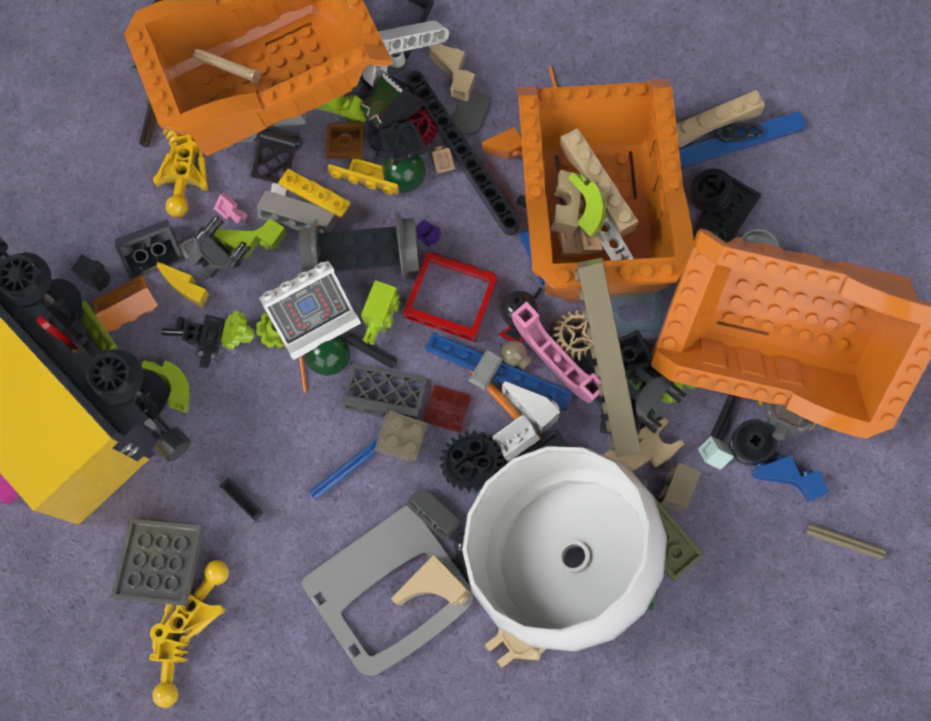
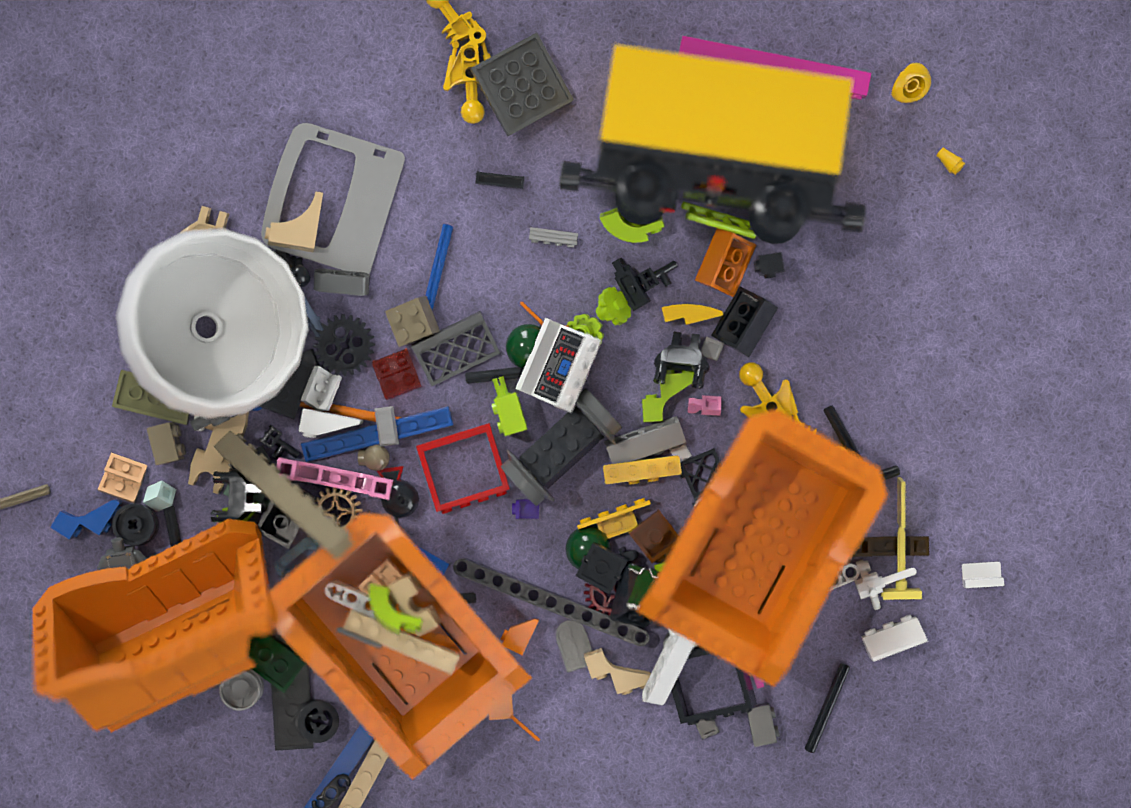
camera: 135 degrees right, 15 degrees up
tan axle [193,49,261,84] -> none
medium nougat bracket [430,145,455,174] -> none
none -> light nougat slope [98,453,148,503]
none -> black arm [259,424,300,460]
none -> dark grey window [336,626,383,649]
none -> light grey piece [529,227,578,248]

